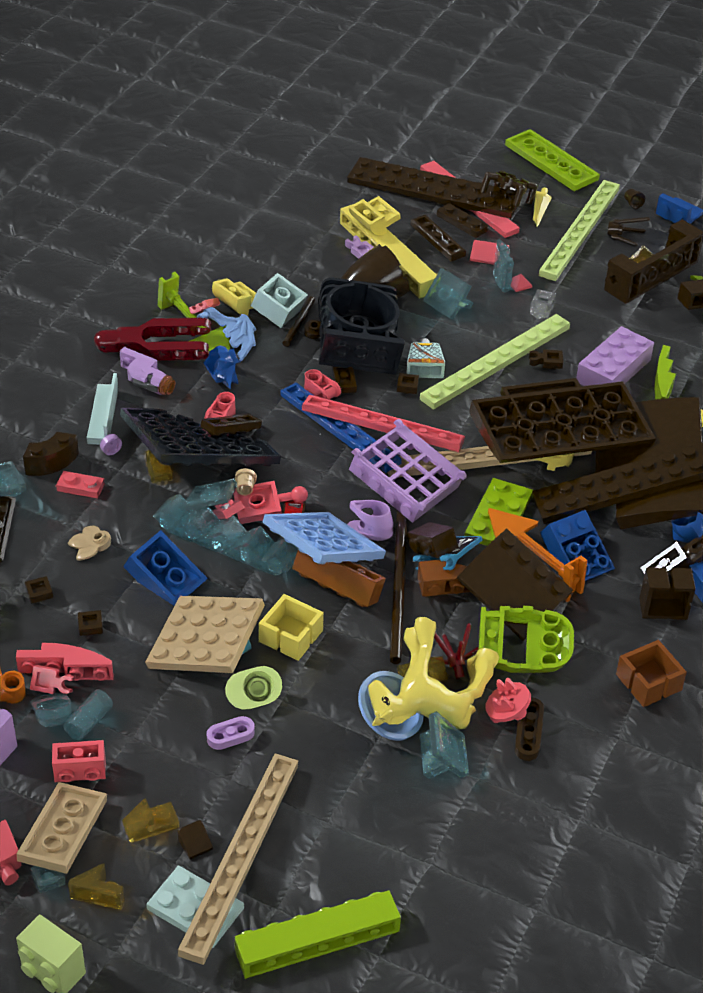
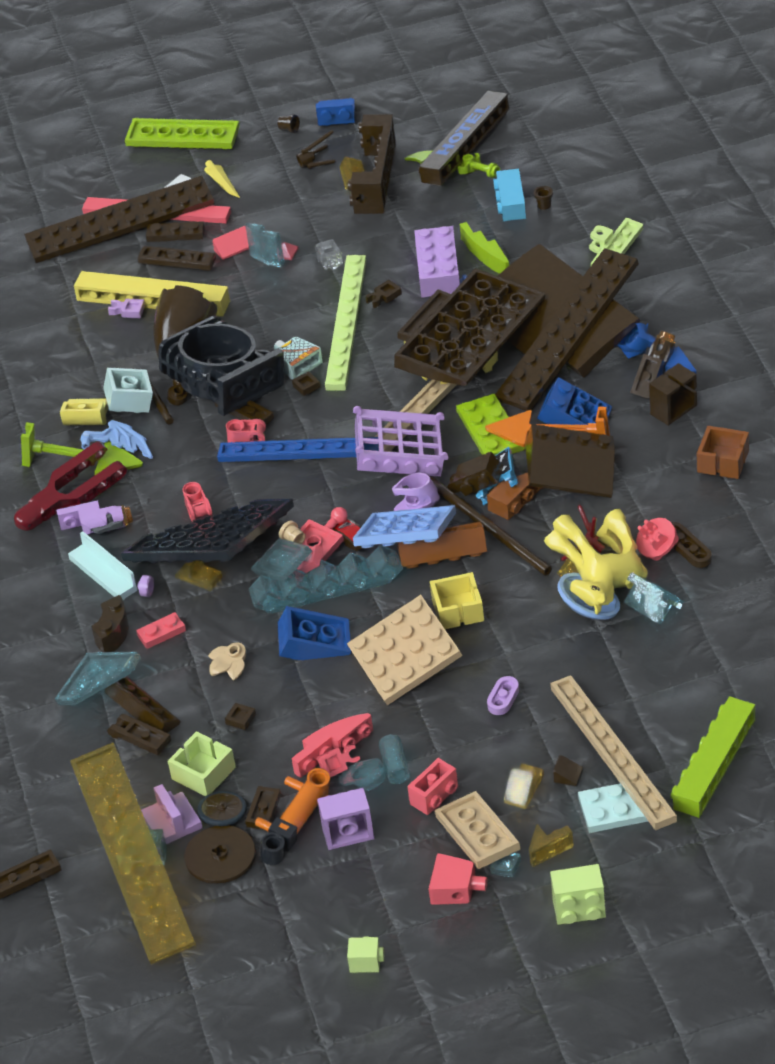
camera: 35 degrees left, 0 degrees up
dark brown plate [78,610,103,636] -> none
coral tile [189,297,221,314] -> none
dark brown plate [200,414,262,436] -> none
blue hair [203,345,241,389] -> none
yellowish green piece [225,666,282,710] -> none
coral tile [302,395,465,452] -> none
light yellow brick [349,196,401,235] -> none
clear light blue bracket [423,268,474,320] -> none
lime slope [478,606,574,673] -> none
dark brown plate [479,170,538,207] -> none
yellowish green plate [539,180,620,281] -> none

